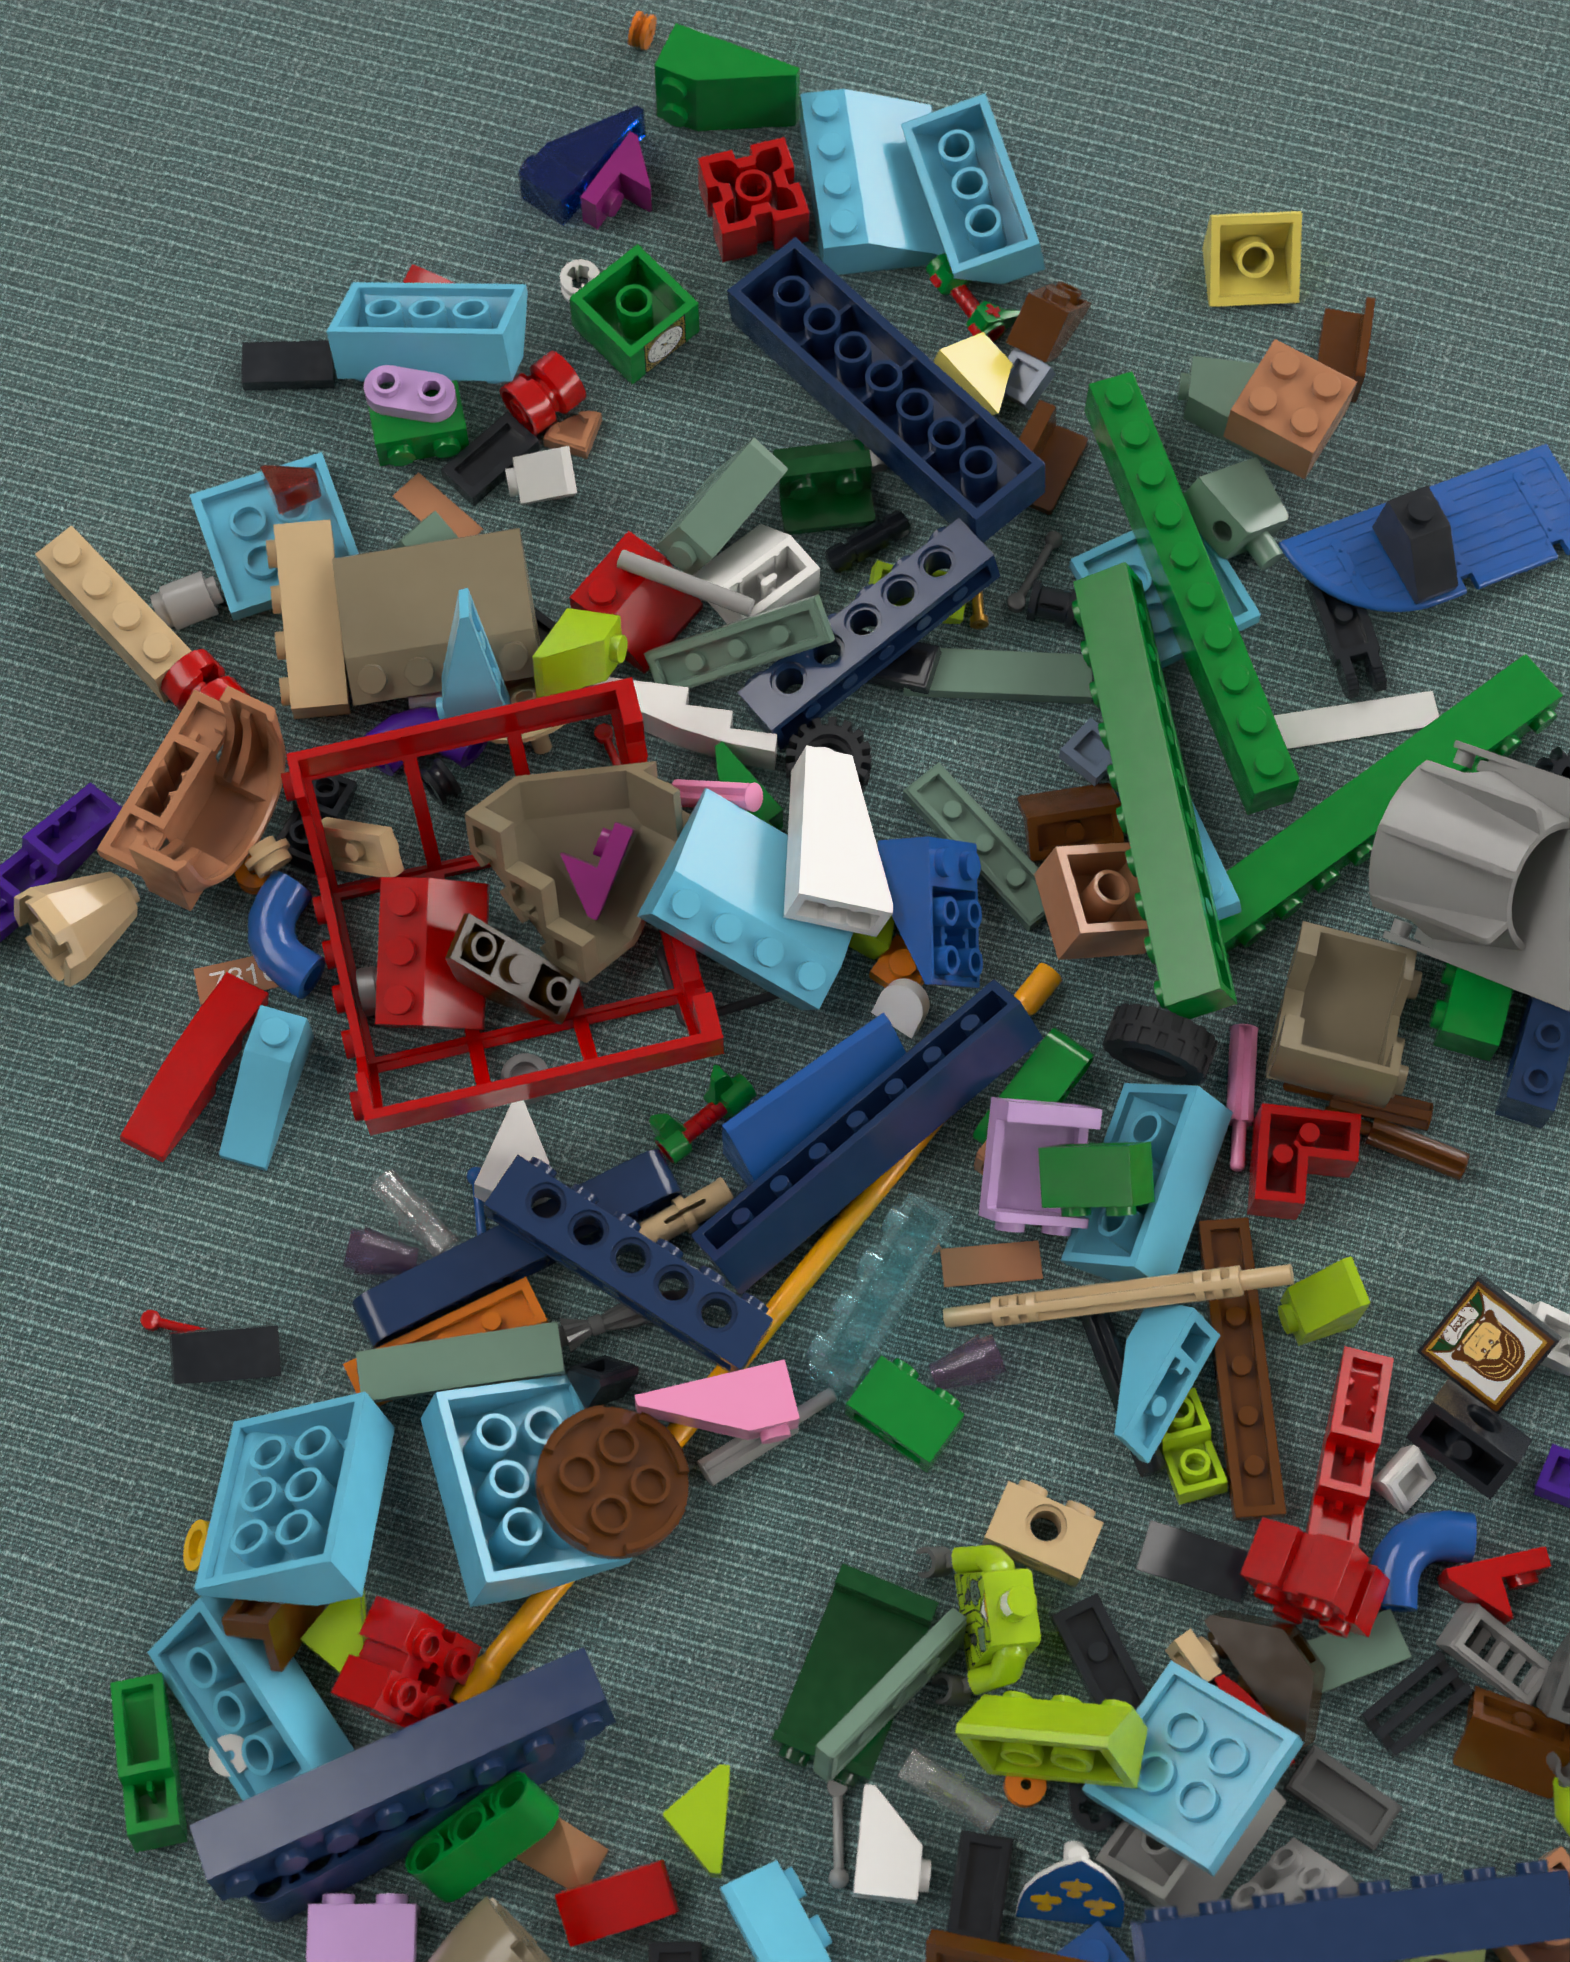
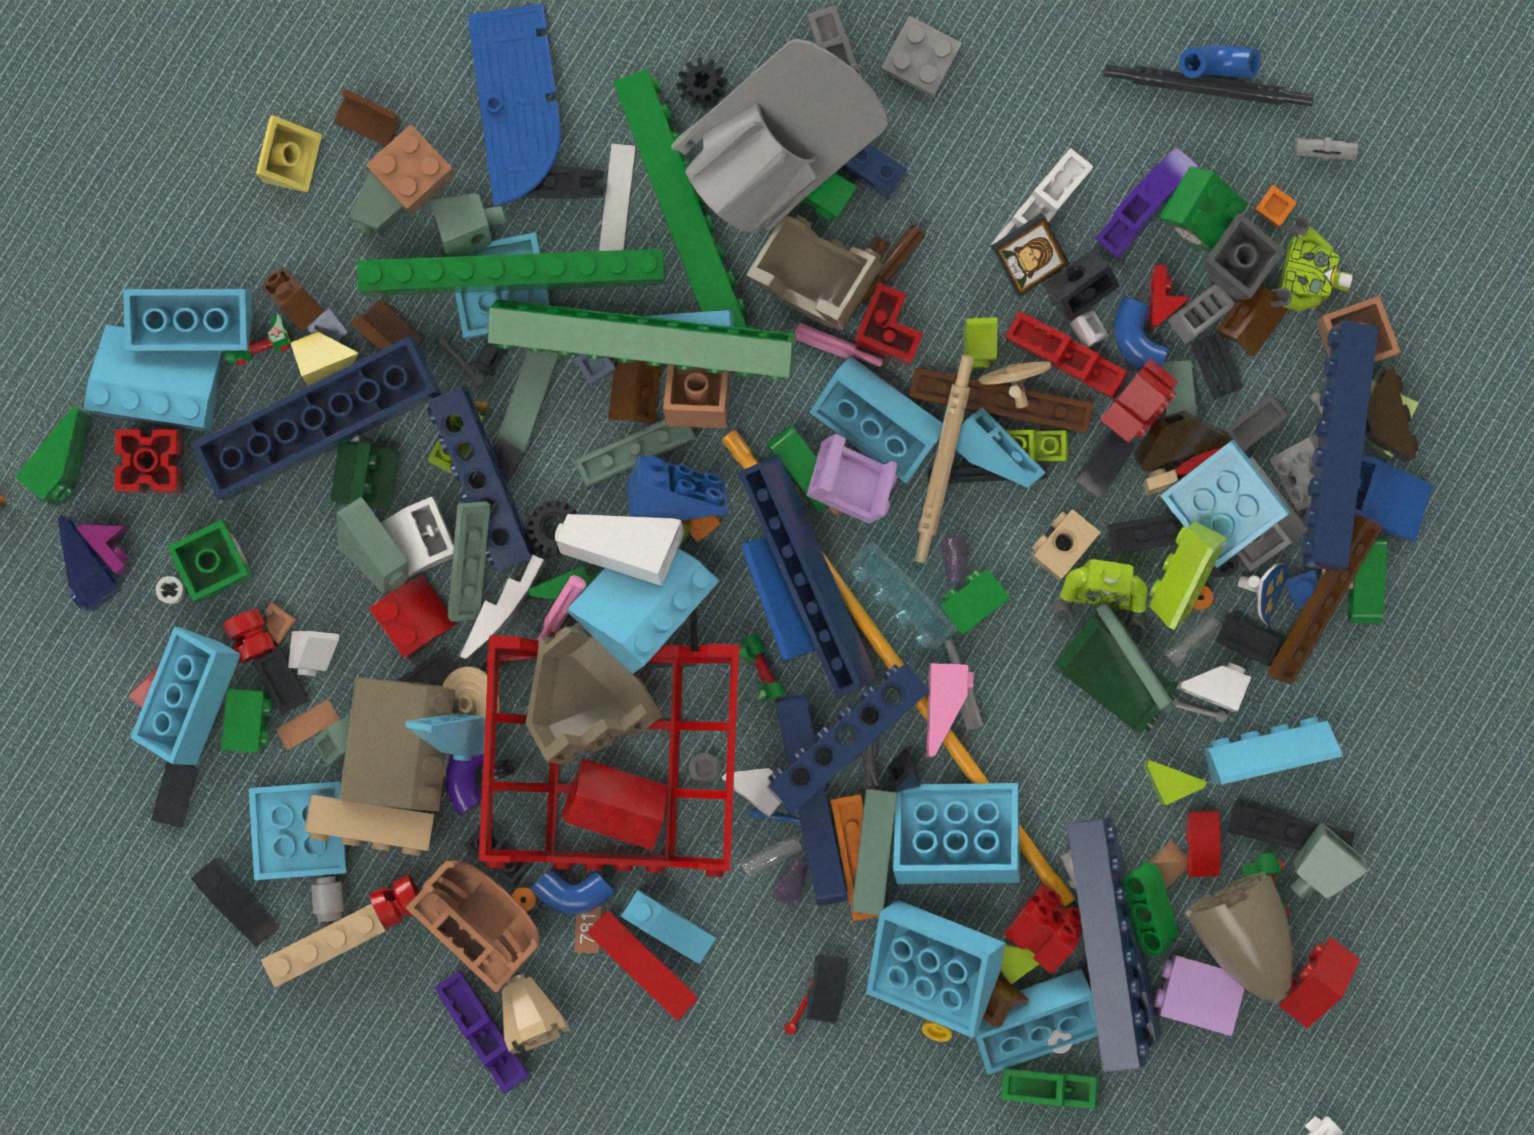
camera: 70 degrees left, 15 degrees up
tan plate [245,836,292,878] -> none
clear red slope [260,465,322,514] -> none
tan plate [322,817,404,877] -> none
flat silver tile [356,966,377,1017] -> none
lavender plate [364,365,457,423] -> none
dark brown slope [445,913,581,1024] -> none
lime slope [533,608,627,698] -> none
reddish brown tile [535,1405,689,1559] -> none
magenta slope [560,822,635,920] -> none
light grey bar [617,550,755,617] -> none
tan pin [638,1177,734,1243] -> none
black axle [825,510,910,573] -> none
white tile [871,978,930,1039] -> none
nougat sticker [940,1240,1043,1287] -> none
green brick [1038,1142,1155,1217] -> none
black tyre [1102,1003,1218,1085] -> none
black slope [1372,485,1458,605] -> none
none -> black slope [191,857,280,947]
none -> tan shield [979,361,1051,408]

